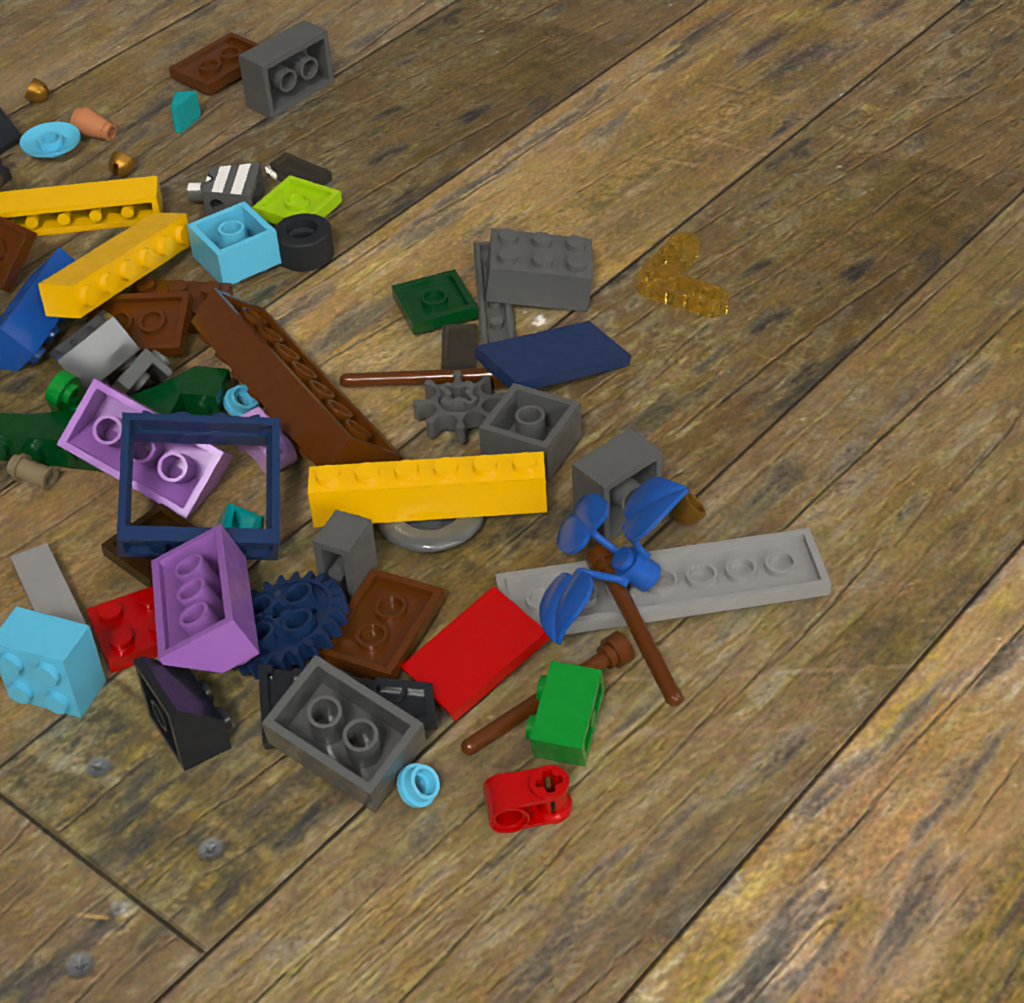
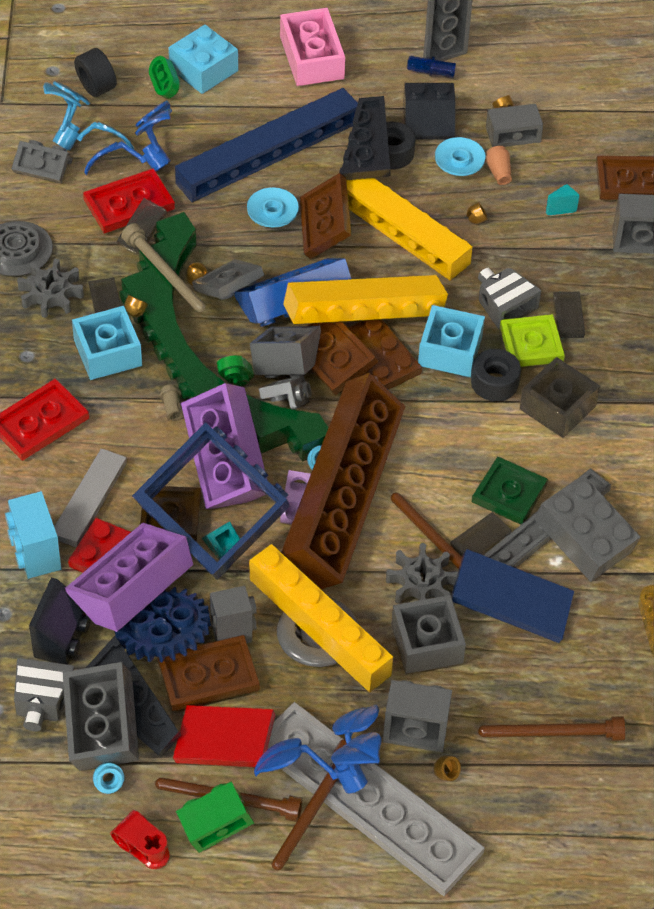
camera: 45 degrees right, 10 degrees up
none -> dark grey torso [14,658,75,731]
none -> reddish brown piece [478,716,625,741]
none -> dark grey brick [486,104,543,147]
none -> clear smoke brick [520,357,600,438]

